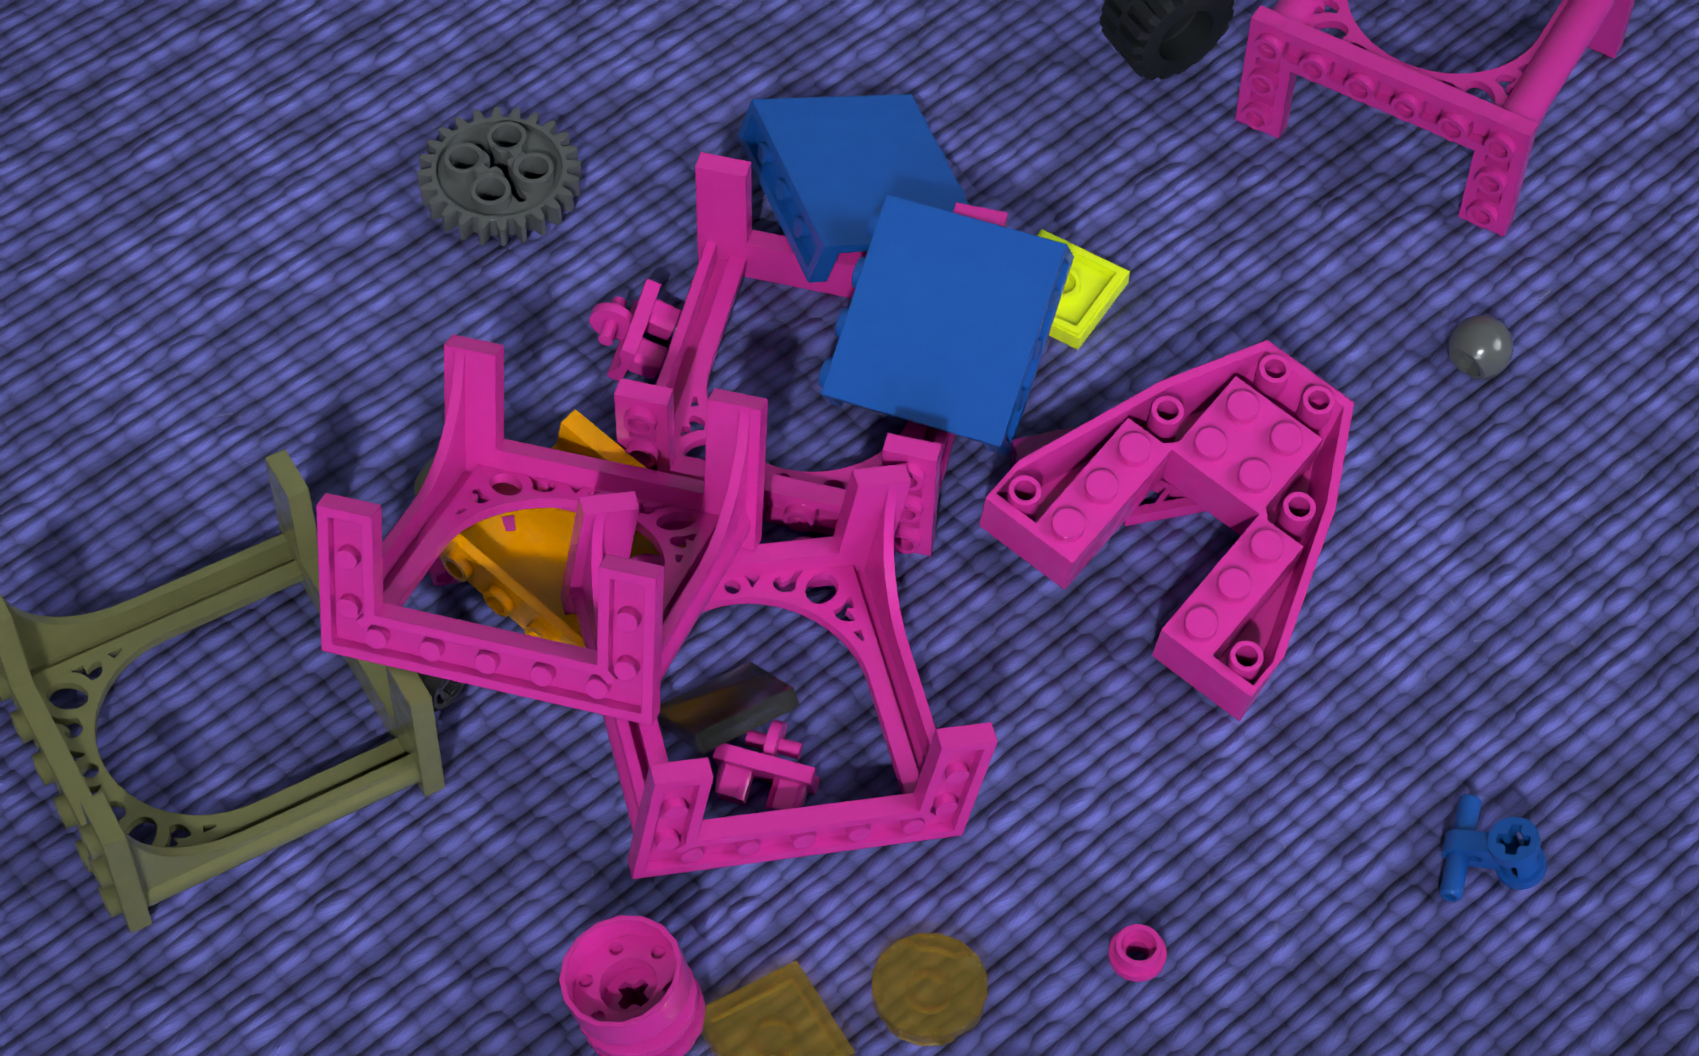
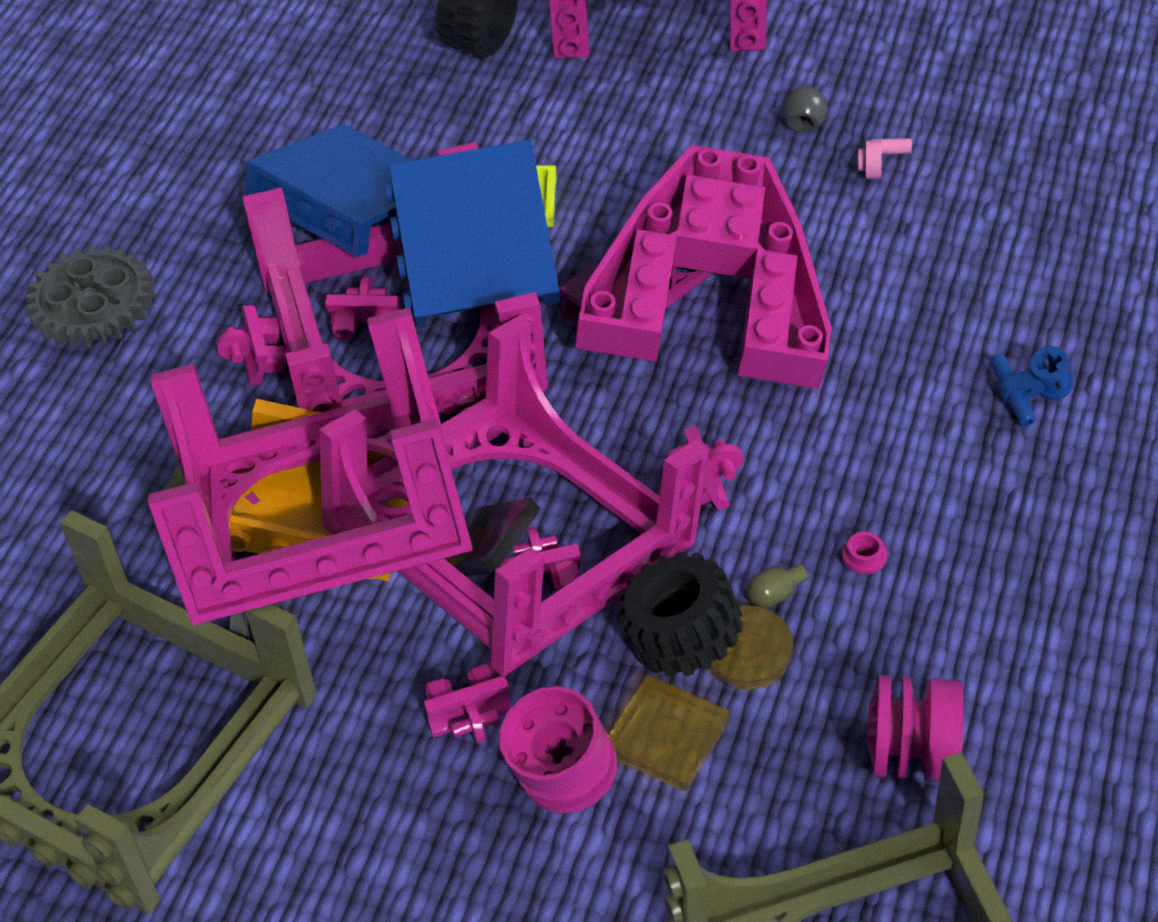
camera: 25 degrees left, 5 degrees down
none -> dark pink hips [325,276,400,340]
none -> dark pink hips [424,664,512,744]
none -> black tyre [617,552,743,677]
none -> dark pink hips [668,425,744,511]
none -> olive cylinder [746,564,808,608]
none -> bright pink plate [858,139,912,179]

